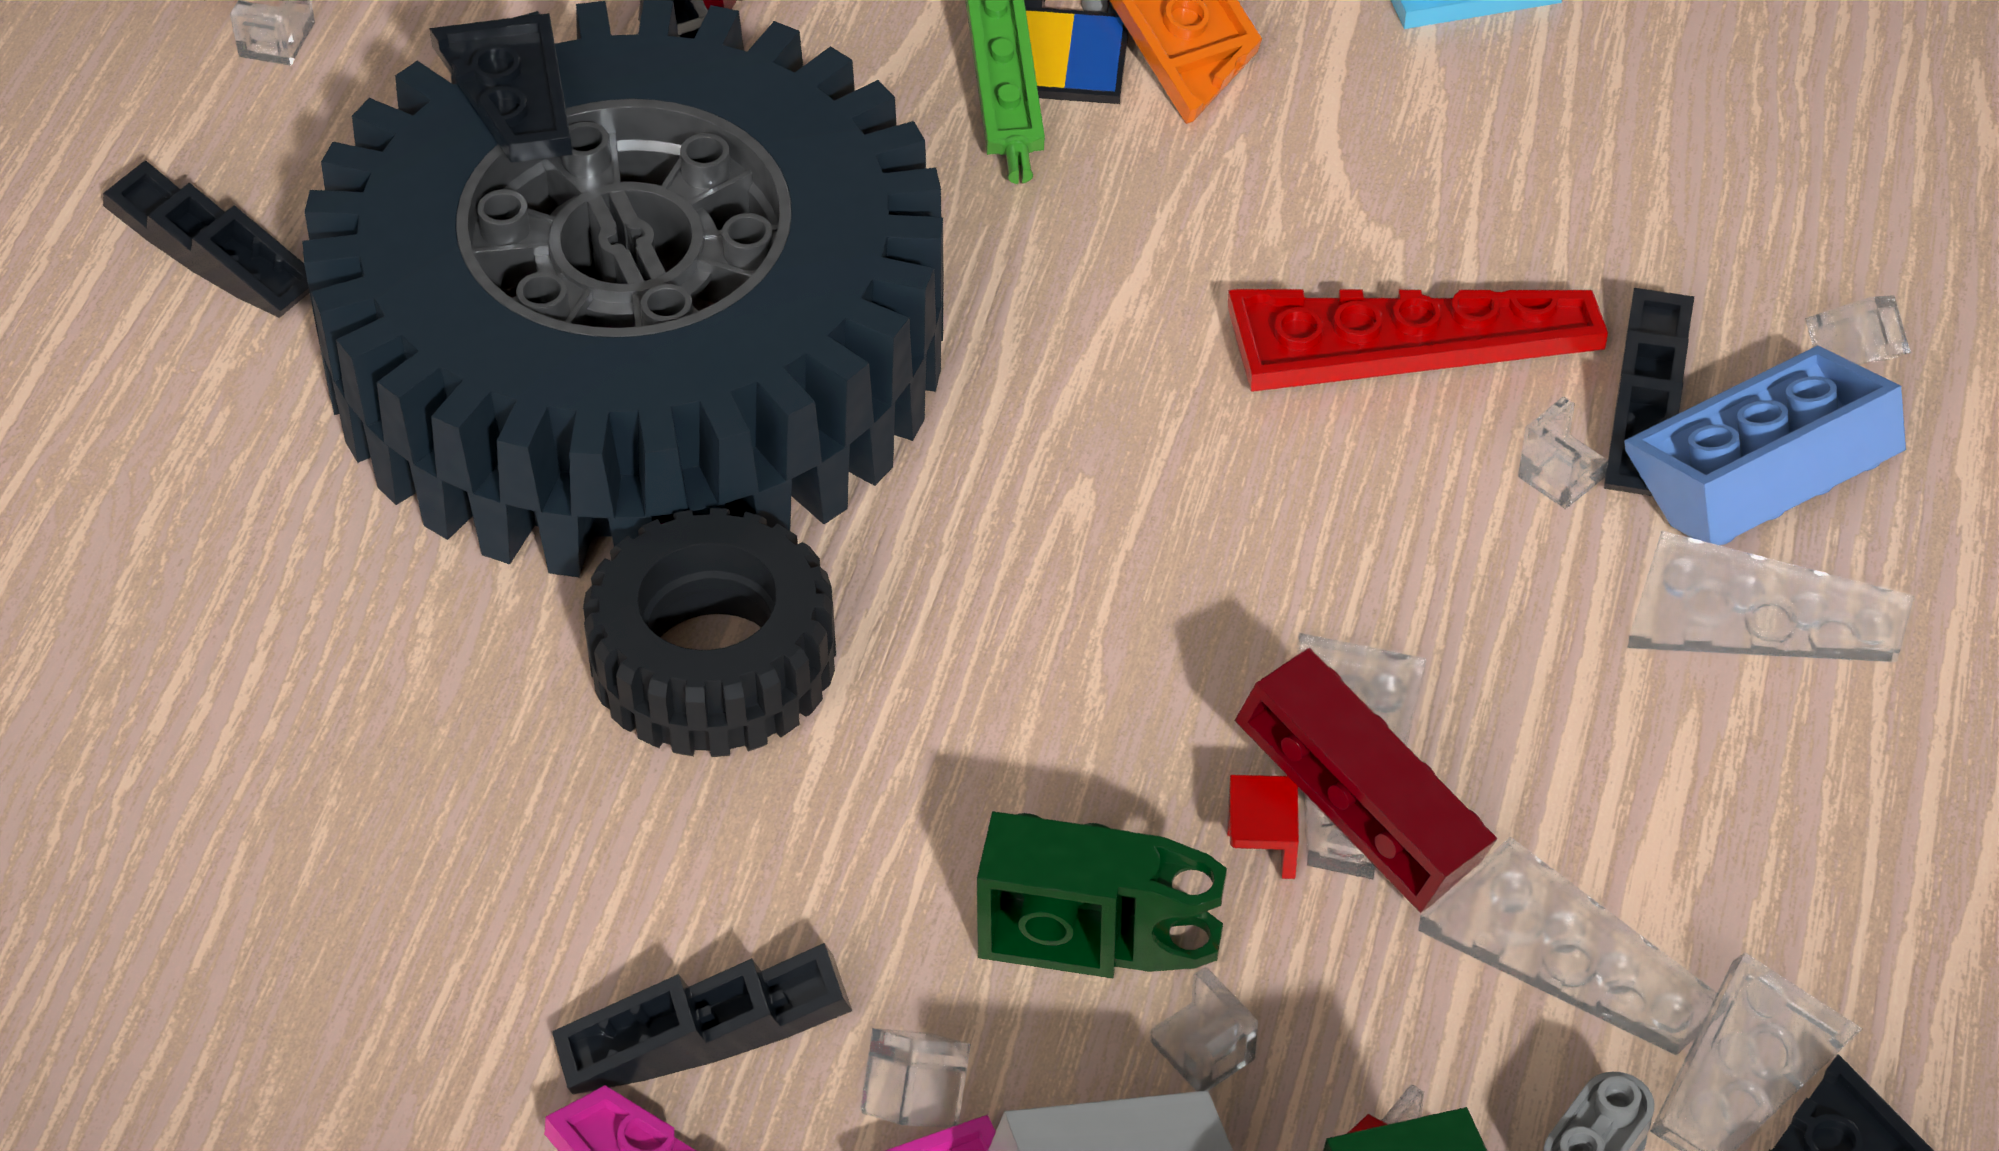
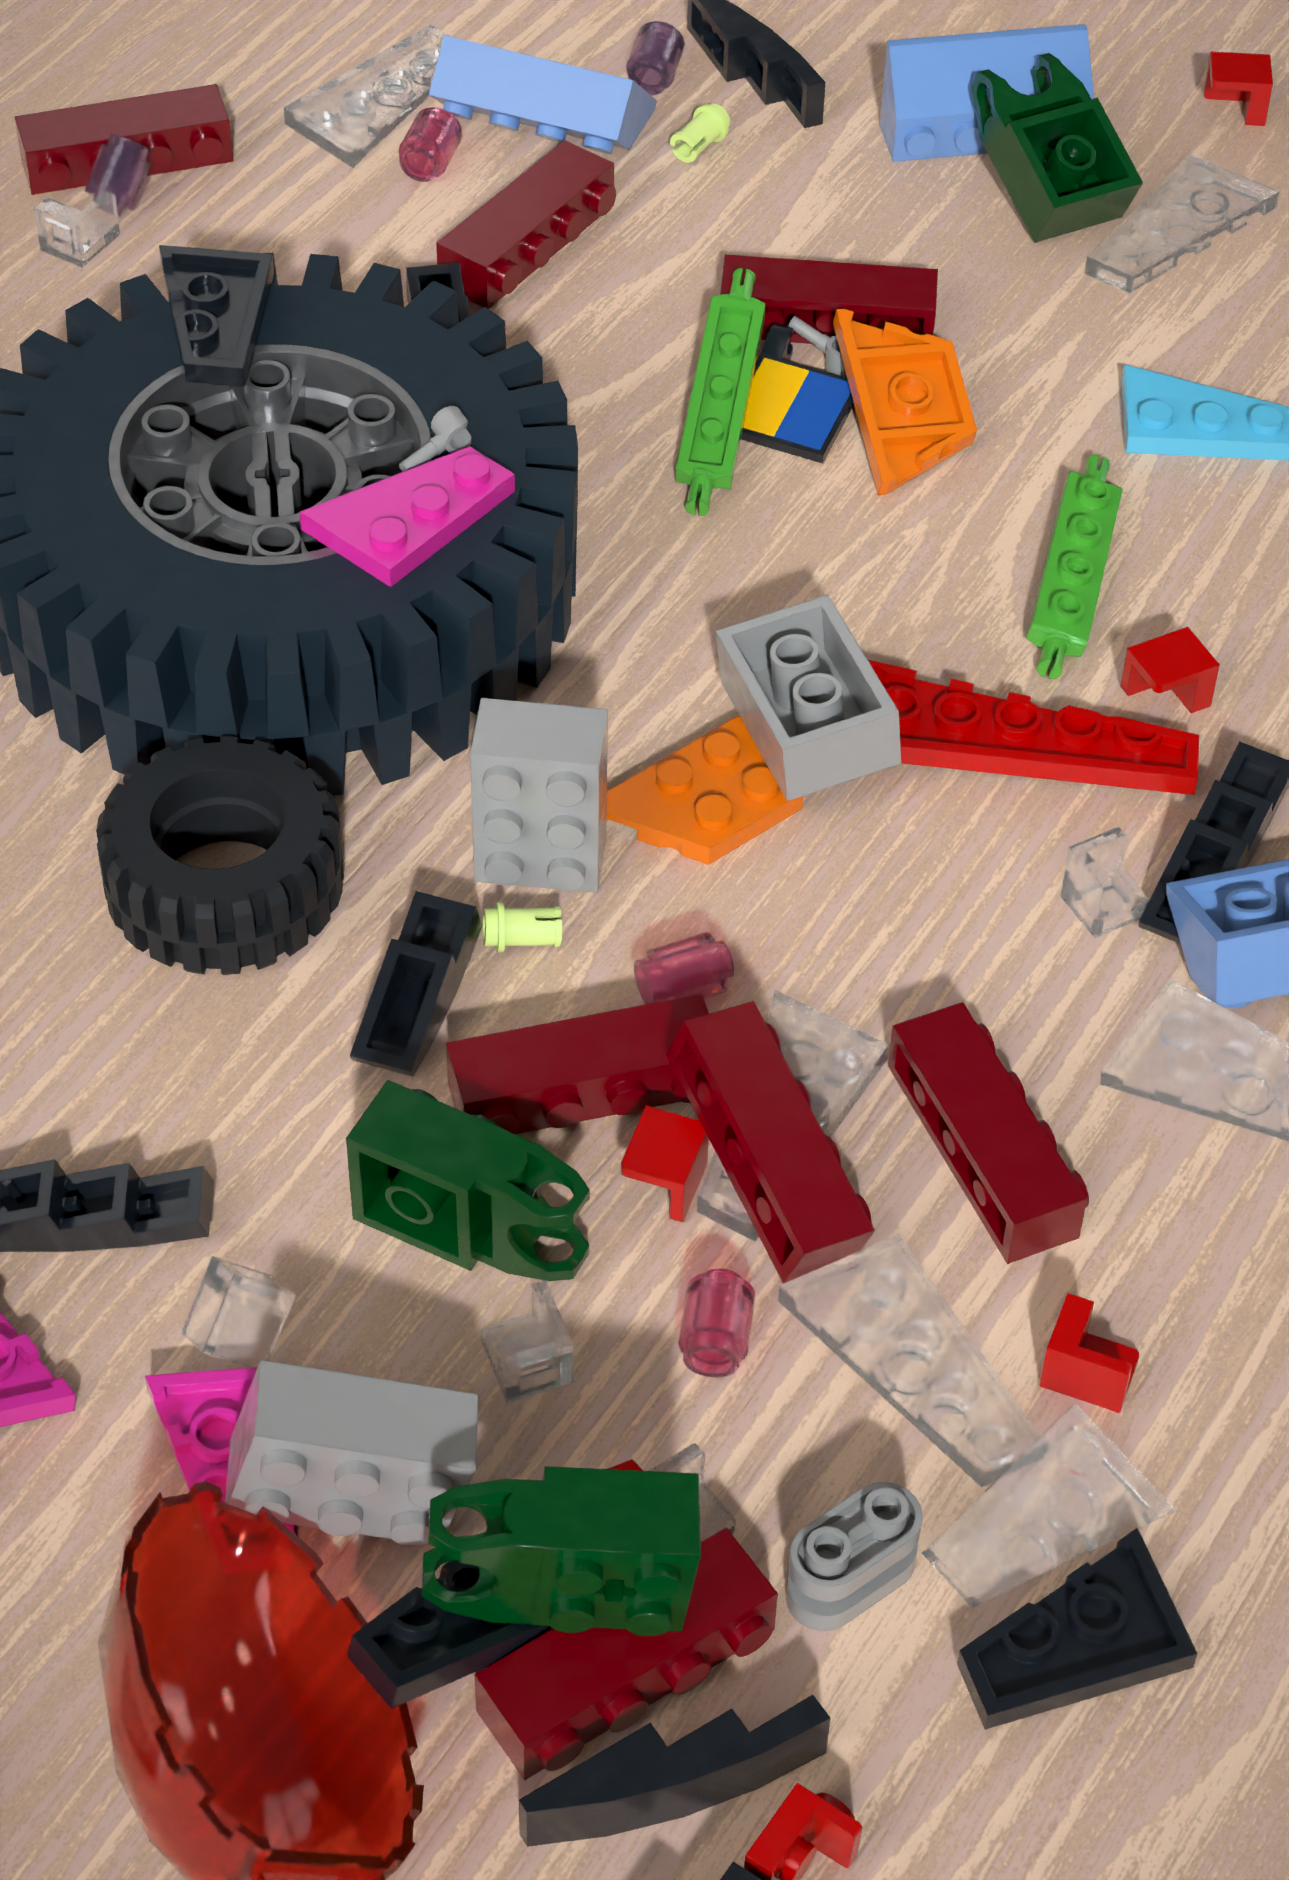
camera: 15 degrees right, 0 degrees up
none -> dark pink wing [300,446,515,587]
none -> black slope [350,891,482,1076]
none -> light grey hand [399,406,471,472]
none -> dark red brick [446,994,709,1134]
none -> light grey brick [470,698,608,893]
none -> yellowish green pin [482,902,562,953]
none -> orange wing [607,715,803,865]
none -> clear pink brick [634,932,734,1004]
none -> clear pink brick [678,1268,755,1378]
none -> light grey brick [716,595,901,801]
none -> dark red brick [888,1002,1089,1264]
none -> bright green plate [1026,454,1123,679]
none -> red panel [1039,1293,1140,1413]
none -> red panel [1120,627,1220,713]

